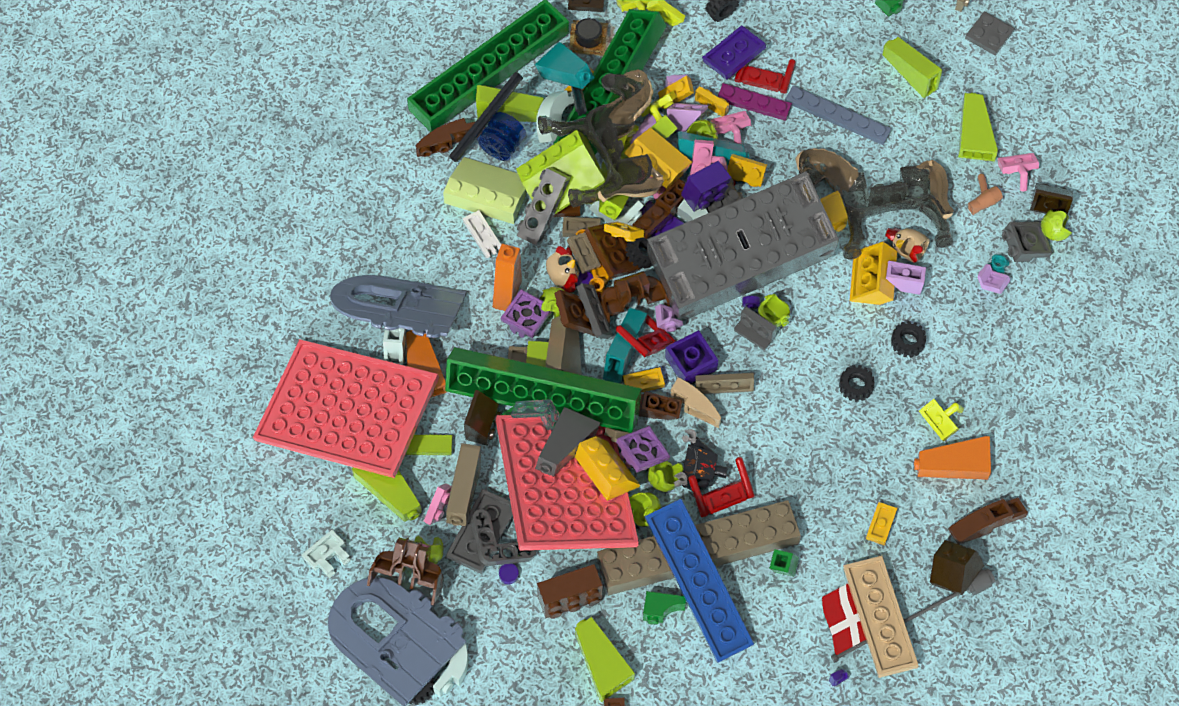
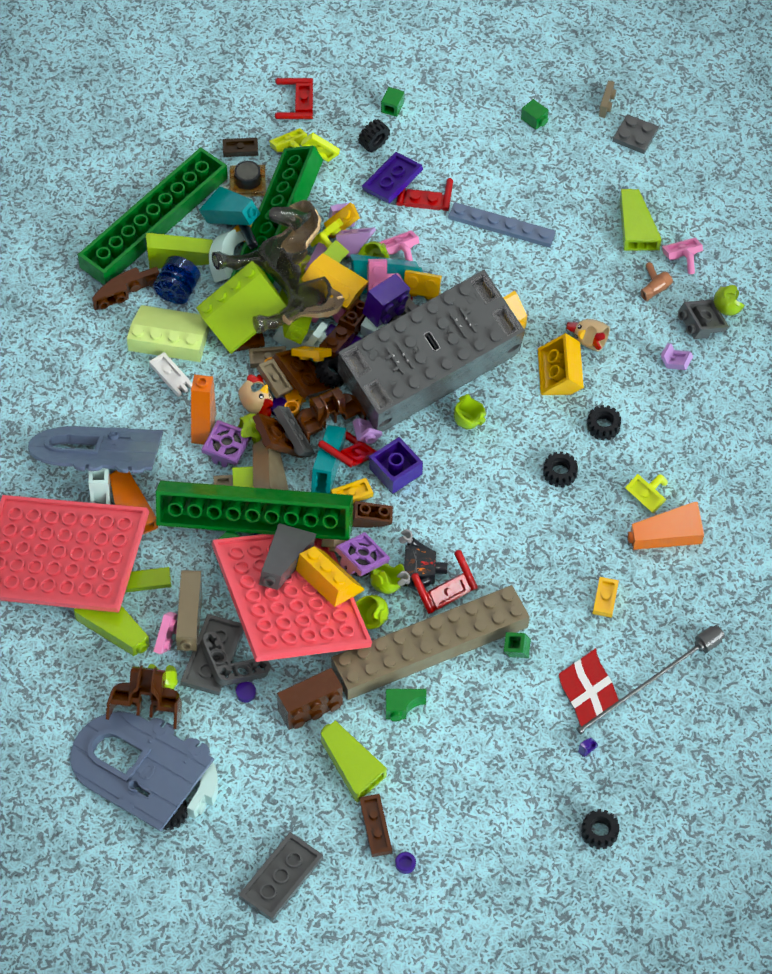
camera: 10 degrees left, 5 degrees down
light aqua plate [302,530,351,578] -> none
black axle [449,72,523,162] -> none
dark brown slope [464,390,502,446] -> none
clear light blue bracket [511,399,559,430] -> none
brick [517,167,571,246] -> none
blue plate [645,499,754,663] -> none
tan slope [670,377,721,428] -> none
yellow plate [695,86,729,116] -> none
dark tan plate [695,373,754,394] -> none
magenta plate [717,83,792,121] -> none
dark grey bracket [734,306,777,350] -> none
dark purple tile [742,296,761,309] -> none
clear smoke animal [795,148,954,260] -> none
tan plate [843,556,918,678] -> none
lime slope [882,37,942,98] -> none
lavender slope [886,261,926,295] -> none
dark brown slope [930,540,985,595] -> none
reddish brown slope [948,497,1028,545] -> none
teal plate [988,254,1009,274] -> none
dark brown slope [1030,183,1073,215] -> none

